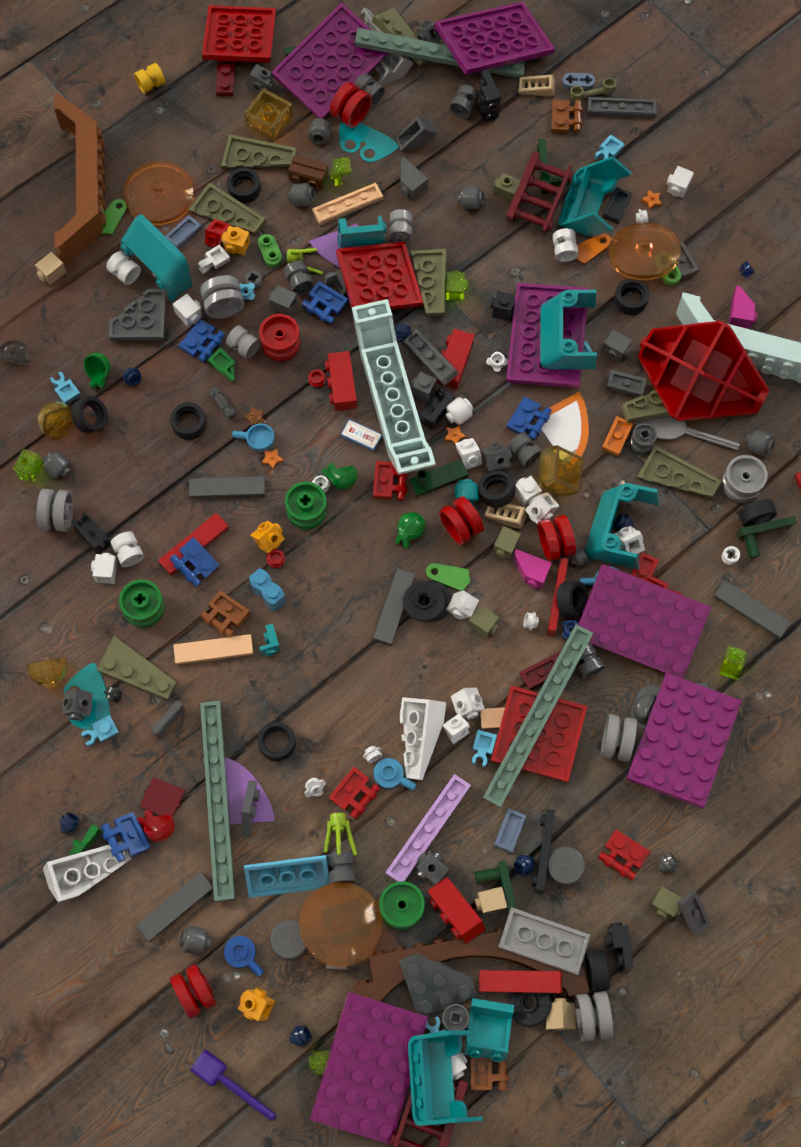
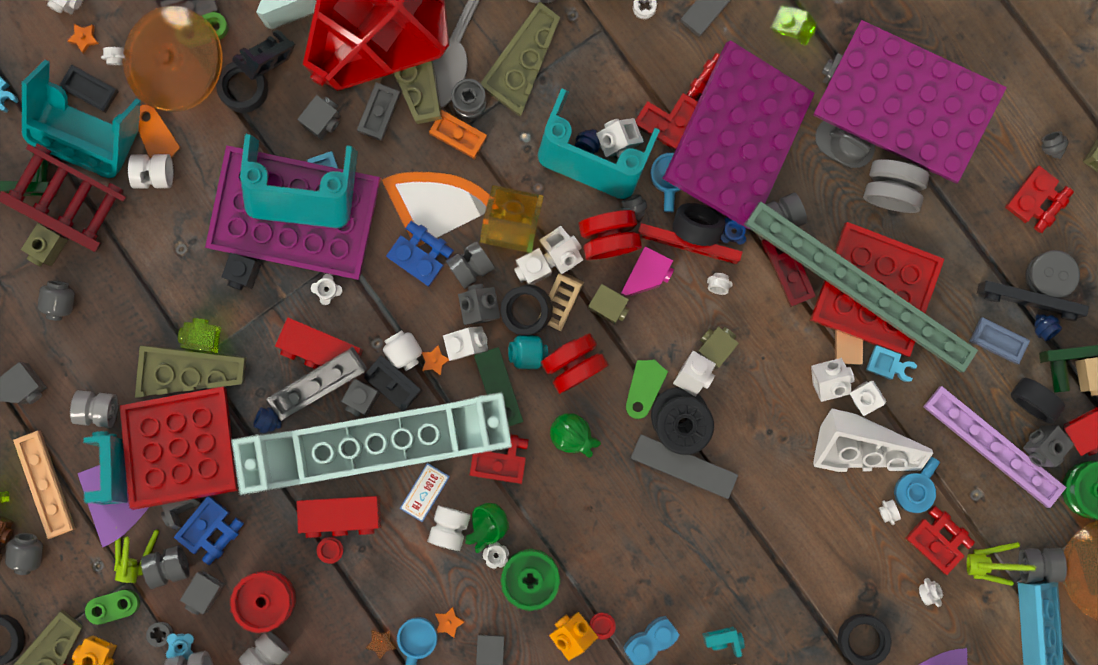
camera: 85 degrees left, 15 degrees up
none -> black hinge [232,30,295,80]
none -> white wheel [427,505,471,551]
none -> black tyre [1011,377,1065,424]

